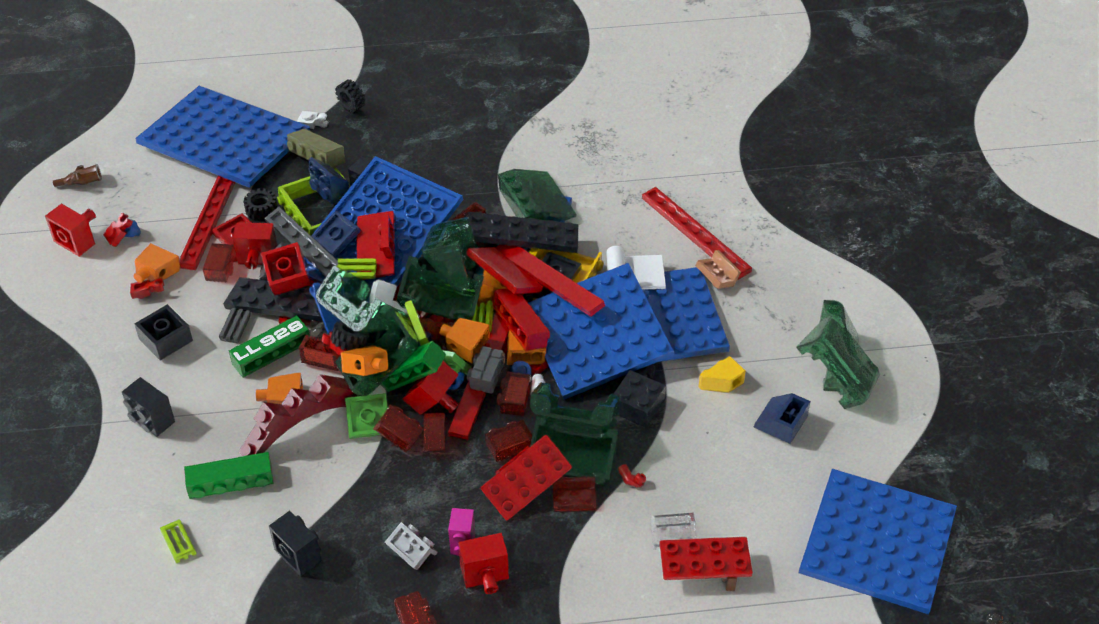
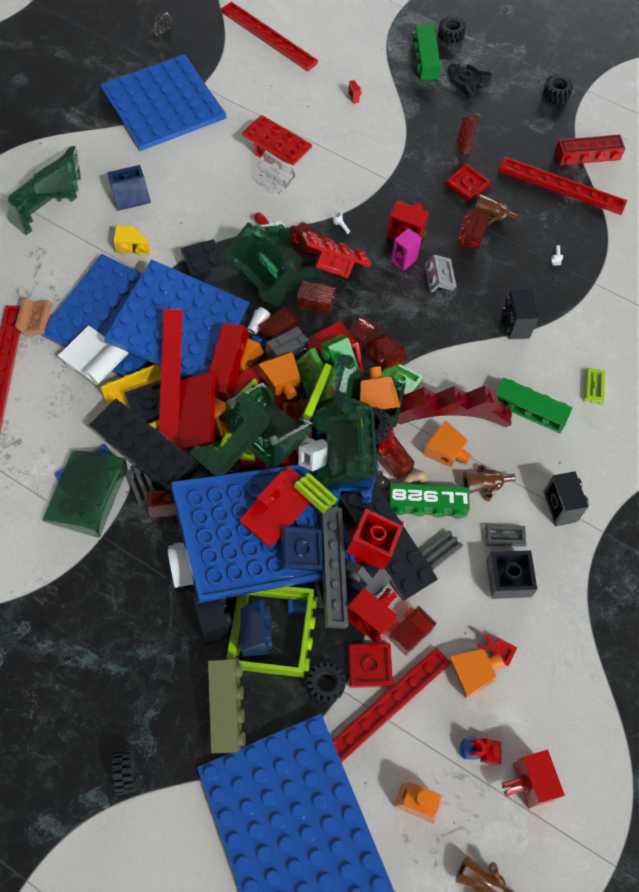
camera: 145 degrees left, 15 degrees up
white plate [297,111,329,129] -> none
none -> white hand [333,211,350,234]
none -> orange torso [394,782,442,824]
none -> tan arm [401,470,428,484]
none -> reddish brown piece [463,465,516,502]
none -> dark grey tile [485,525,527,547]

